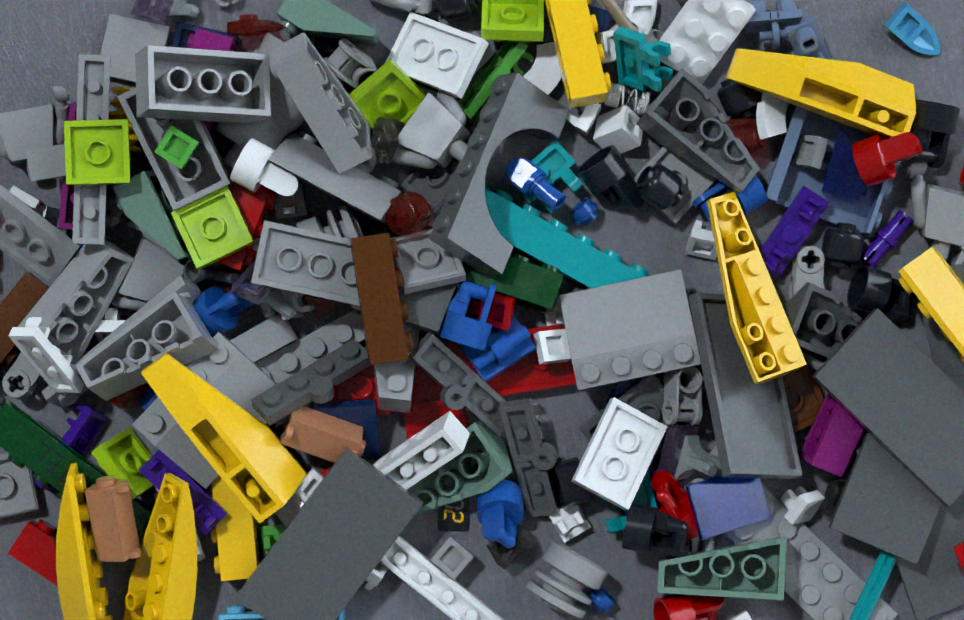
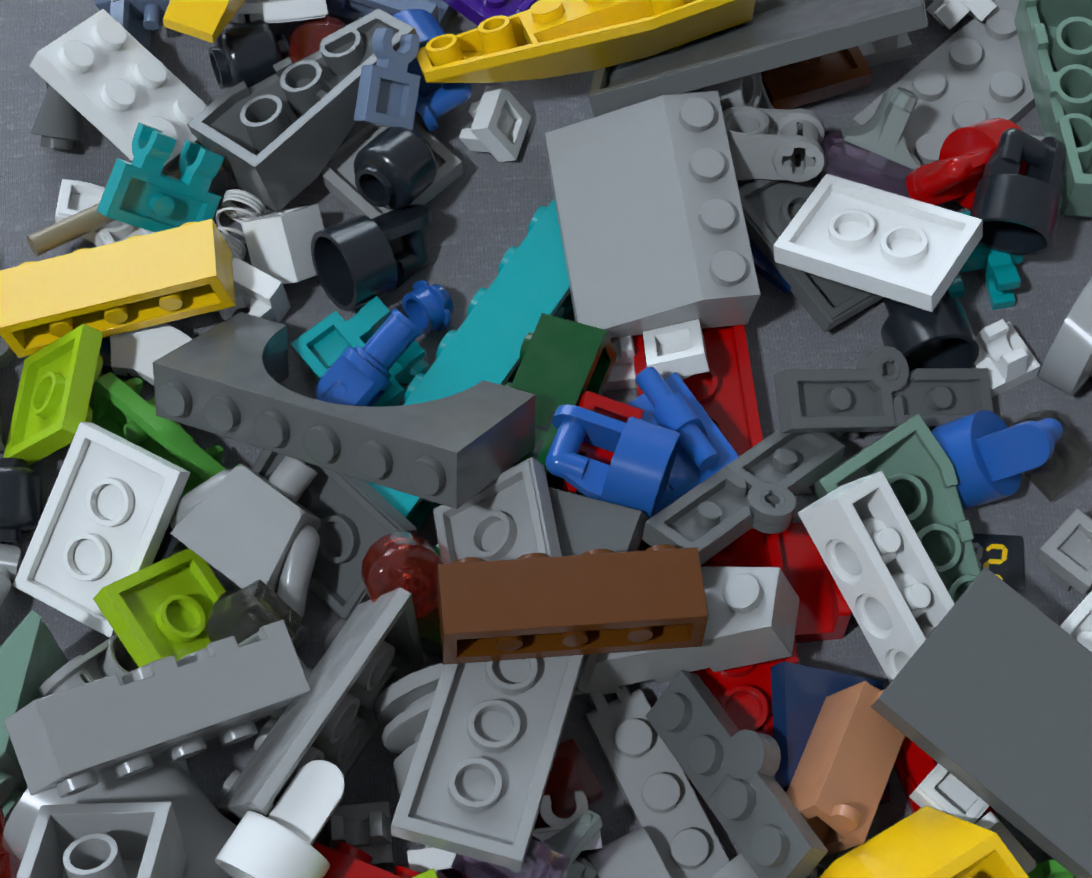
camera: 85 degrees left, 25 degrees down
clear blue piece [685,475,771,540] -> none
none -> sand blue plate [354,28,421,131]

